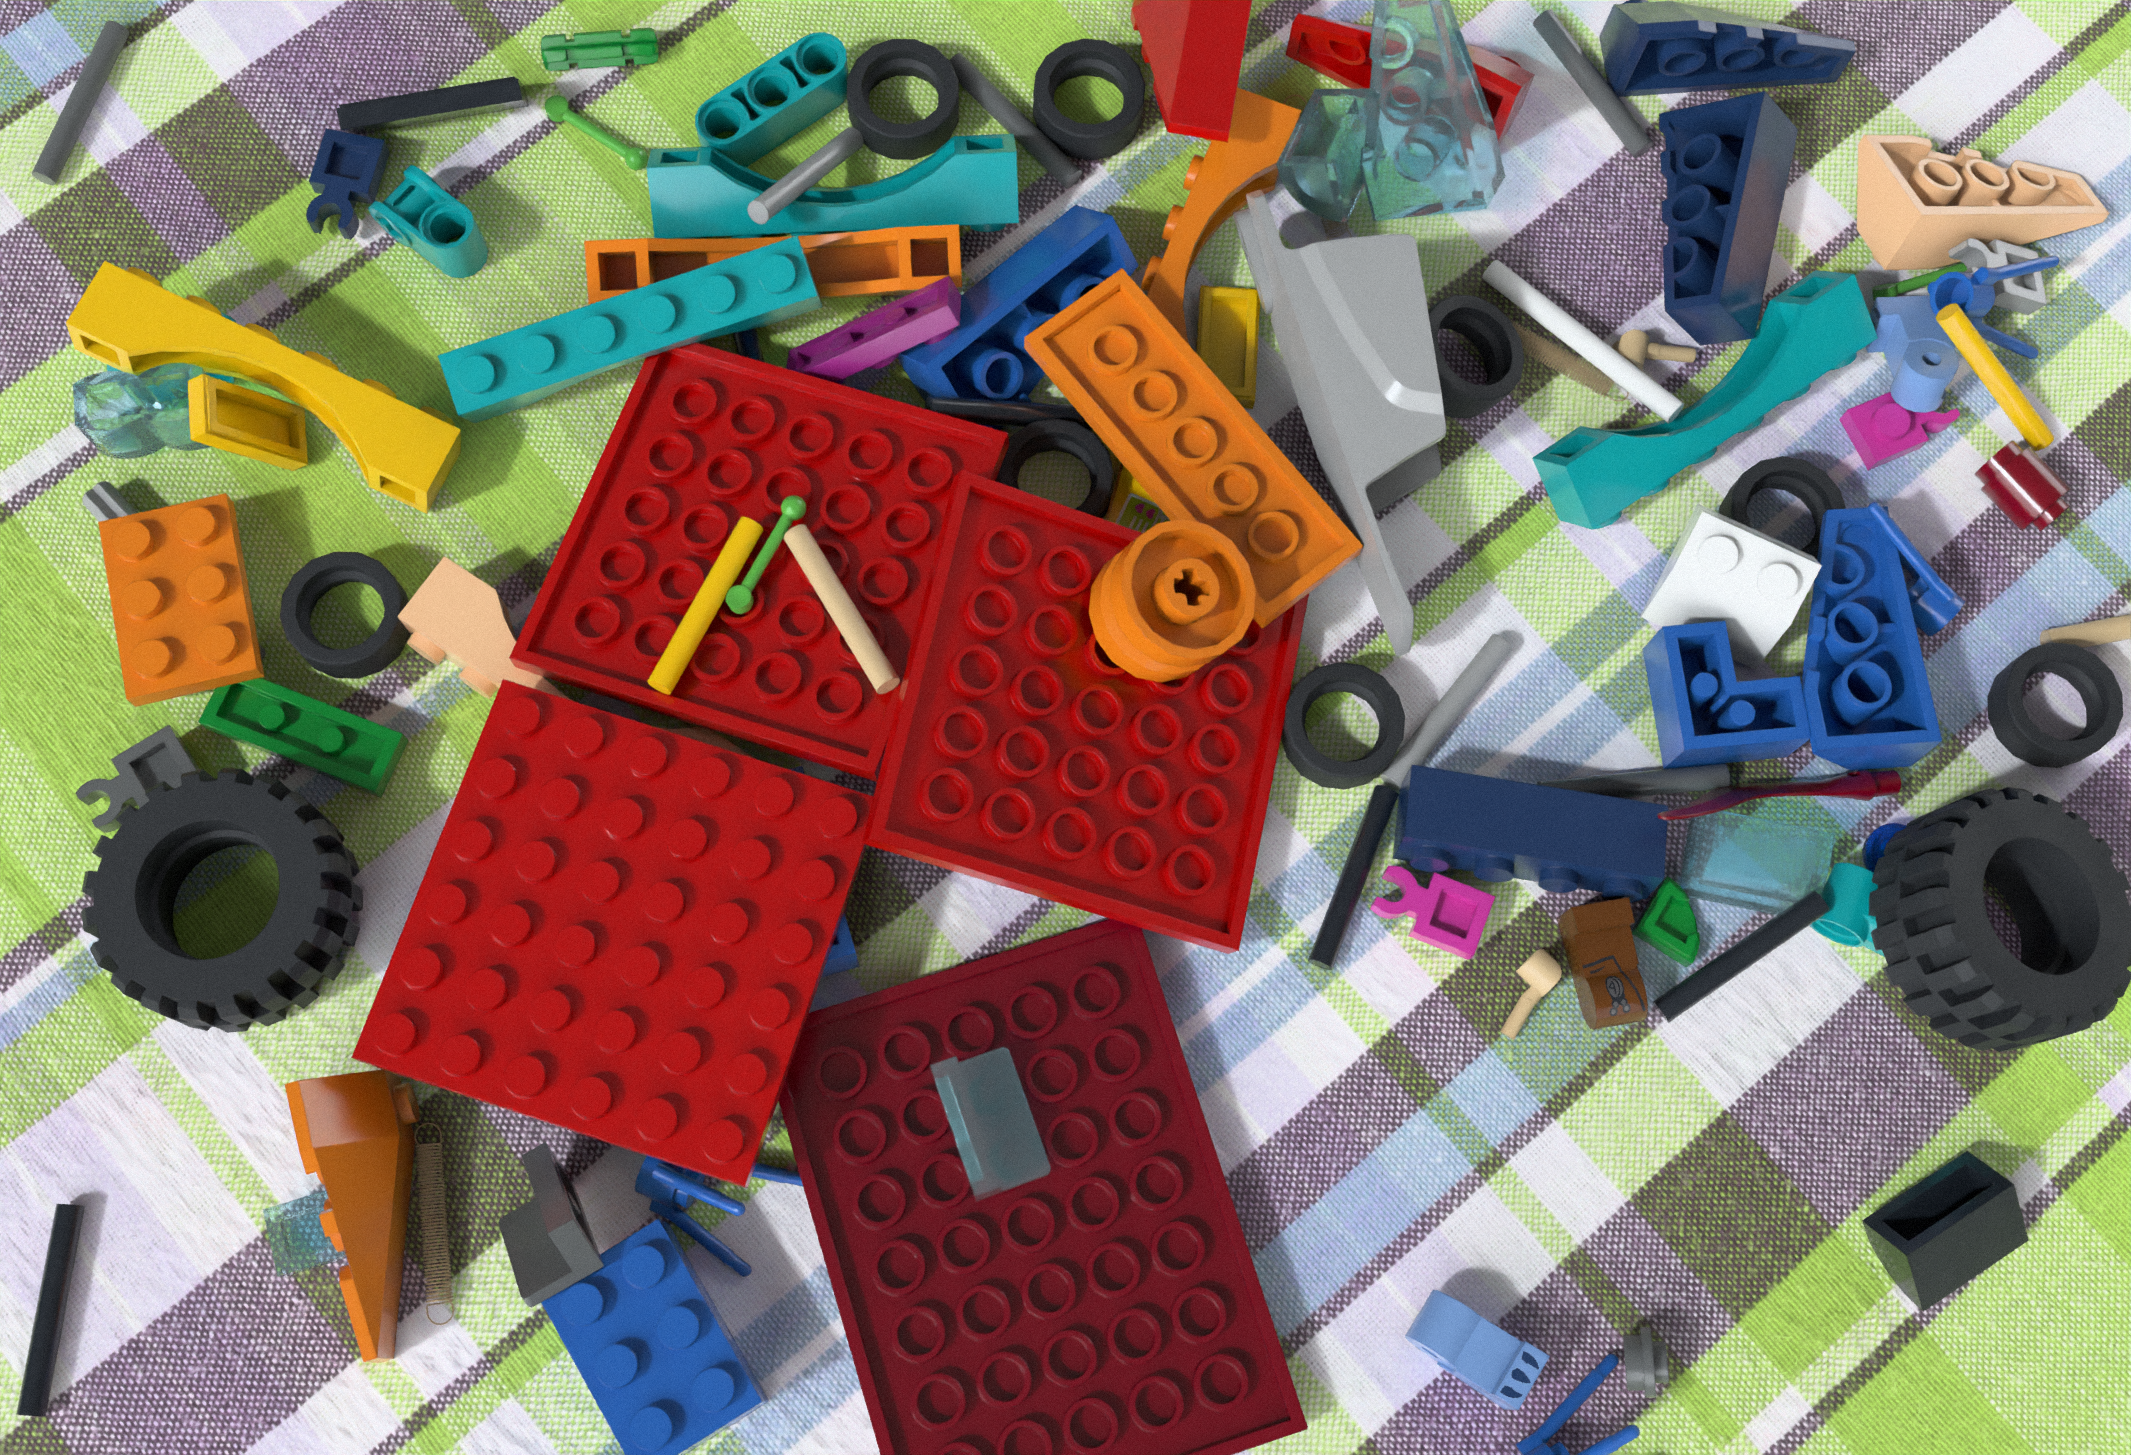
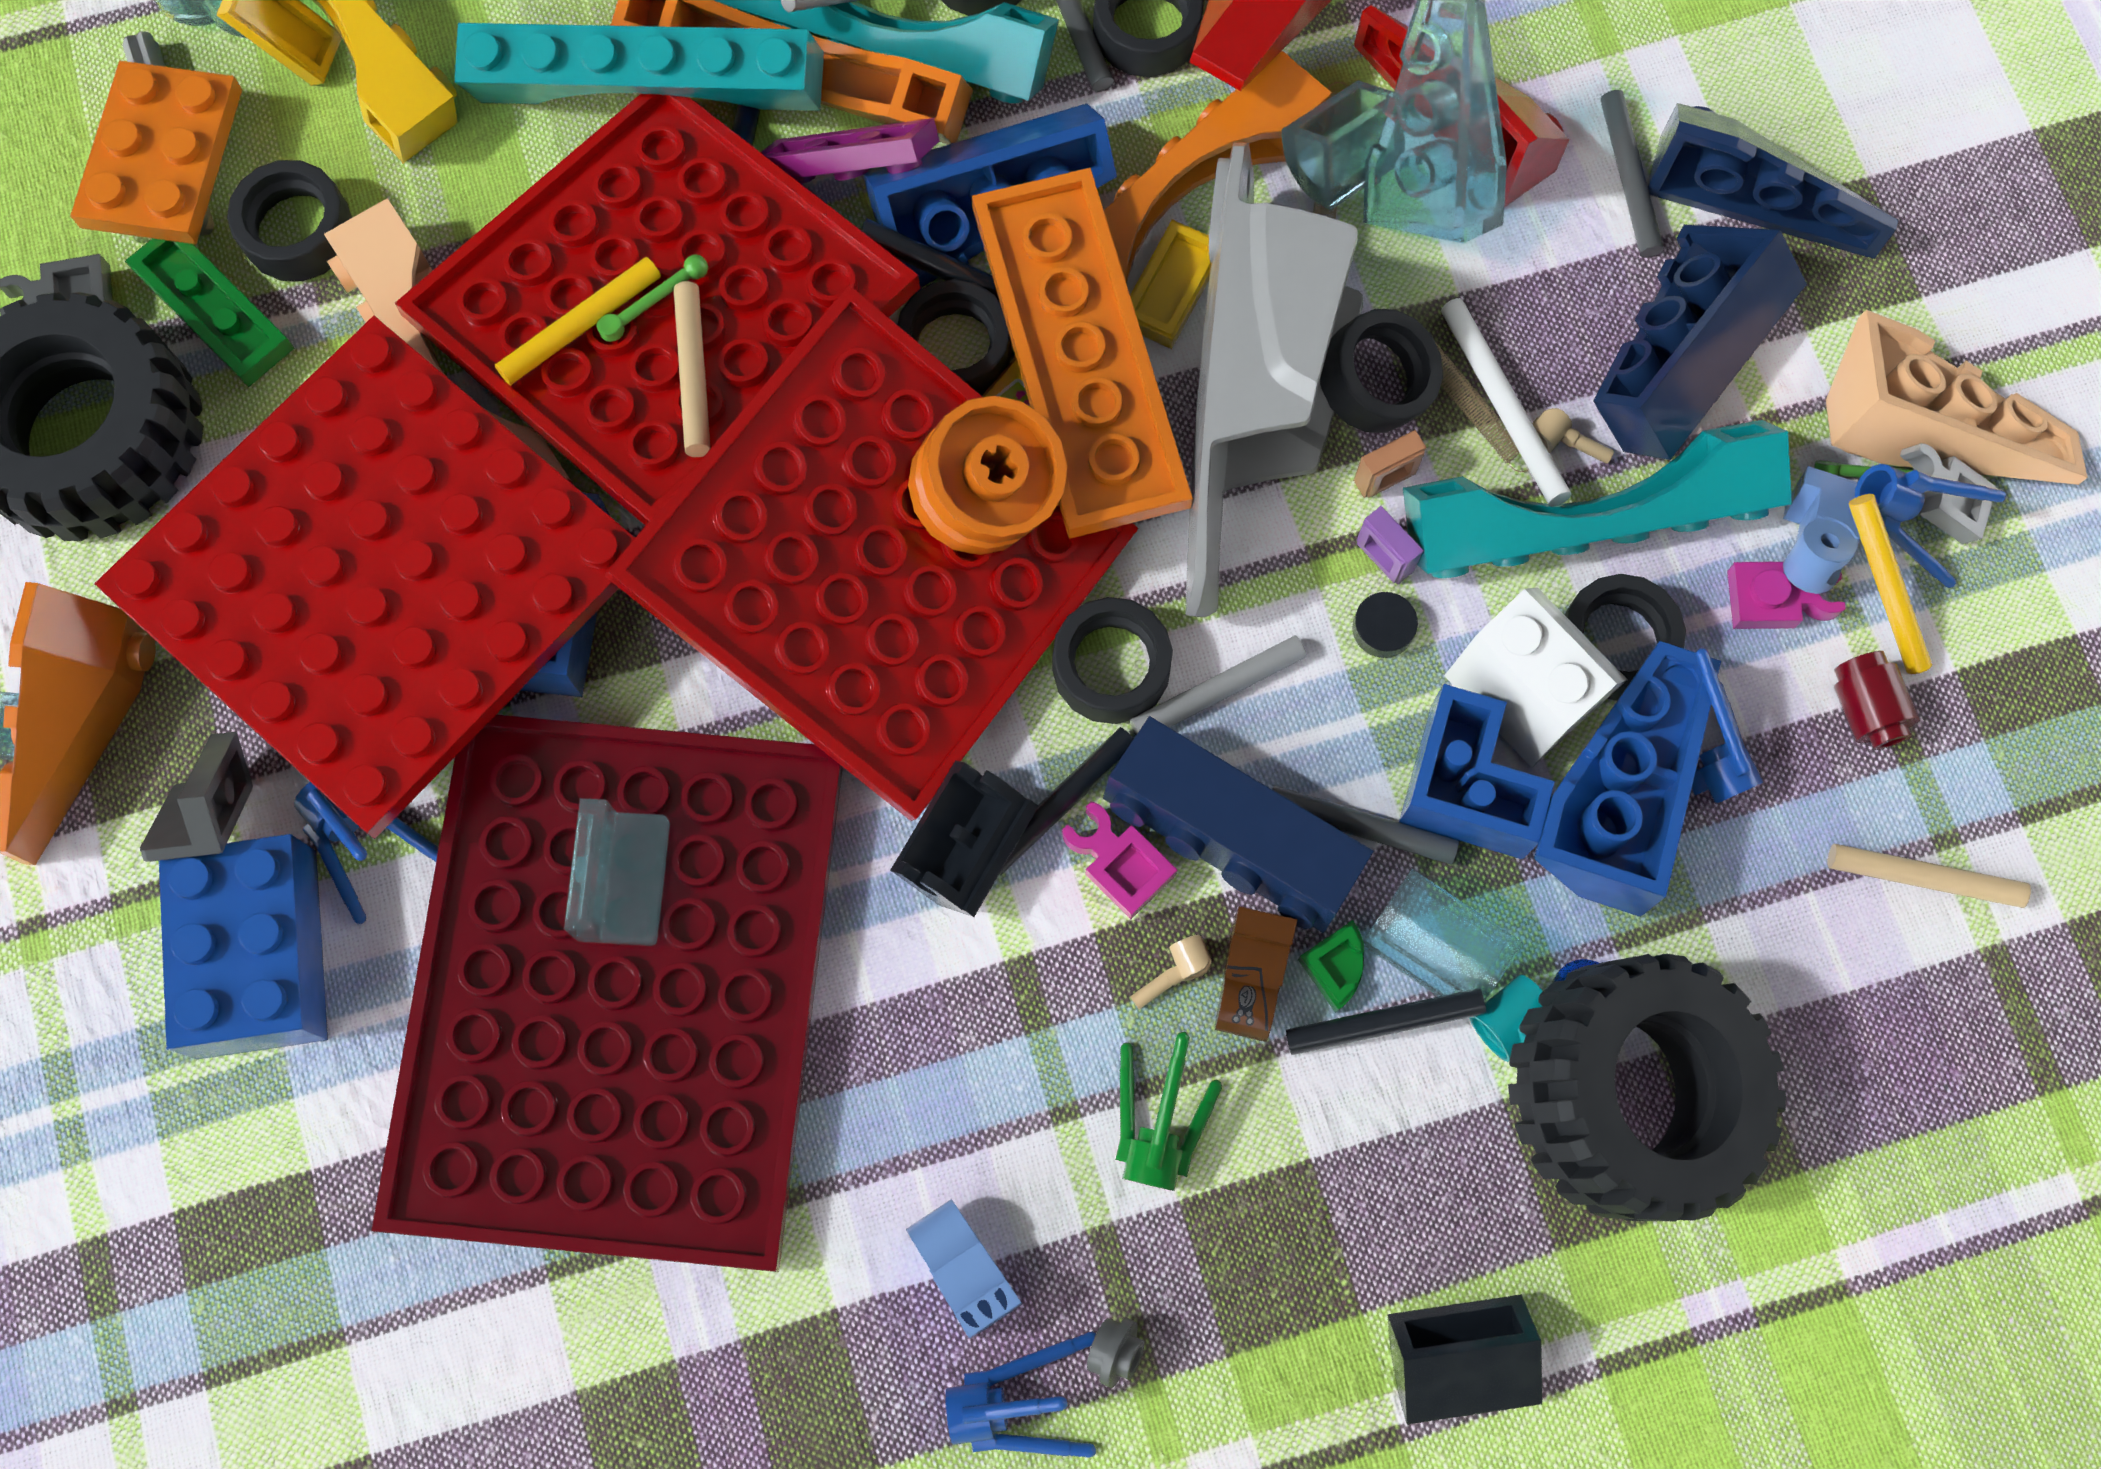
camera: 30 degrees right, 0 degrees up
tan piece [414,1123,454,1325] -> none
dark red piece [1657,770,1901,820] -> none
black tyre [1987,642,2123,768] -> none
none -> black hinge [890,760,1038,917]
none -> green plant [1115,1032,1222,1191]
none -> black tile [1352,592,1418,658]
none -> nougat tile [1353,430,1426,498]
none -> medium lavender tile [1356,506,1424,585]

